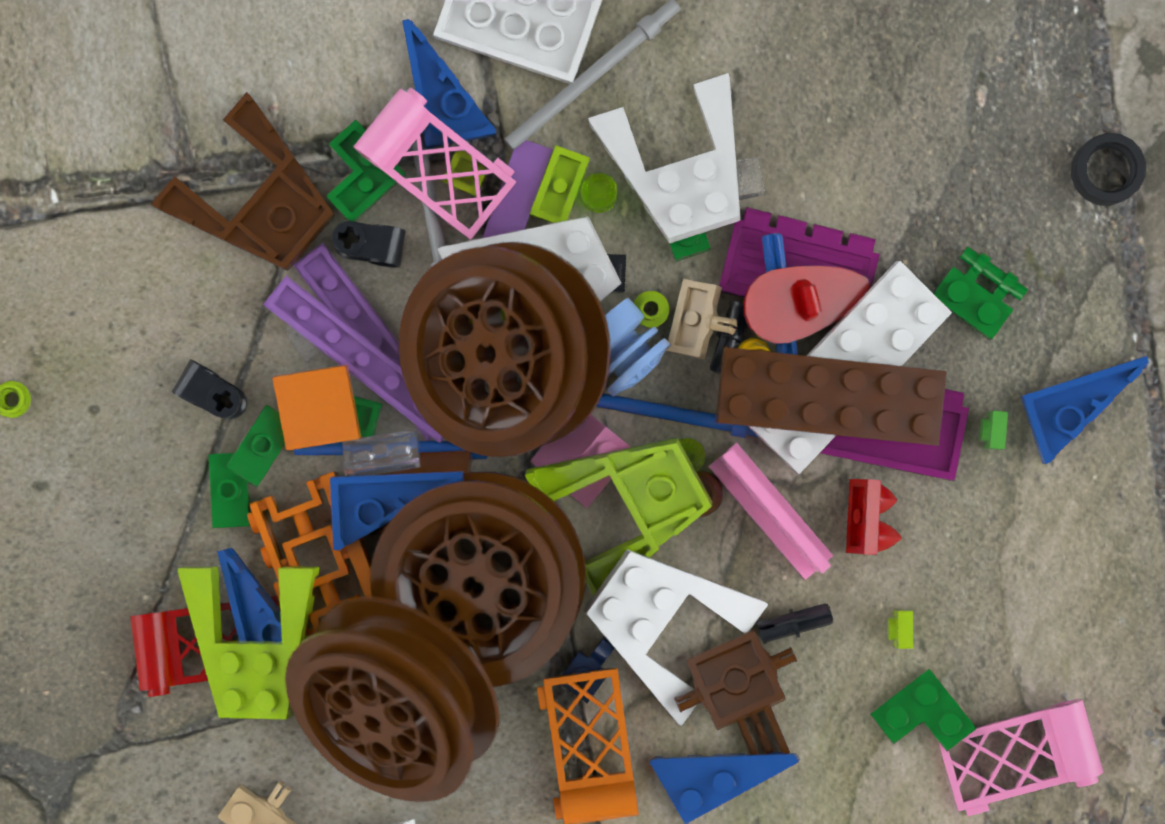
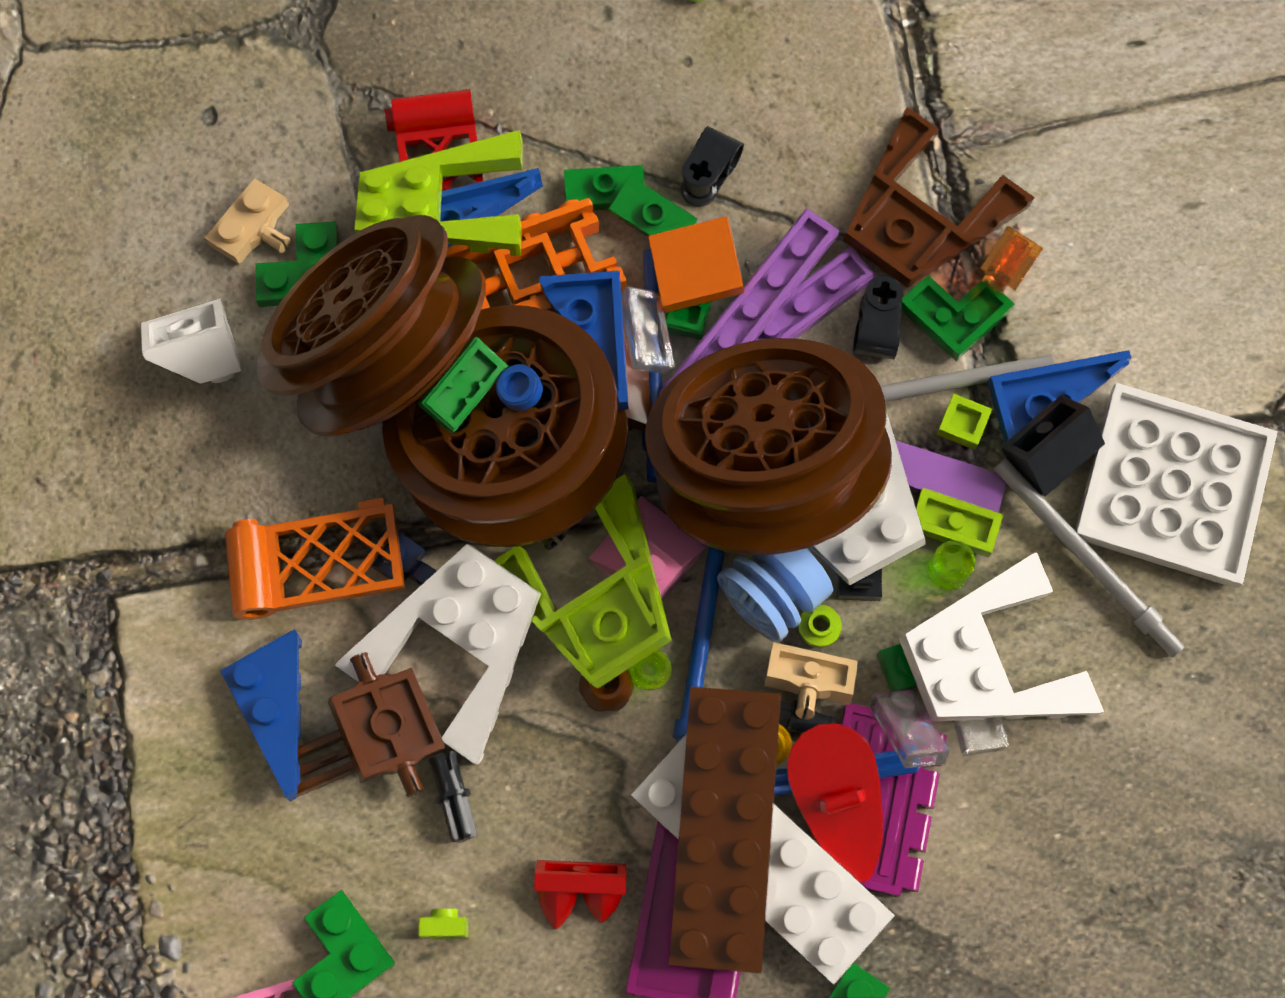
camera: 80 degrees right, 15 degrees down
bright pink piece [353,87,516,240] -> none
bright pink fence [708,442,833,580] -> none
none -> green plate [255,221,339,307]
none -> green plate [417,337,508,433]
none -> blue tile [496,364,543,411]
none -> clear plate [869,690,950,768]
none -> clear orange slope [978,226,1043,294]
none -> black brick [1001,395,1105,497]

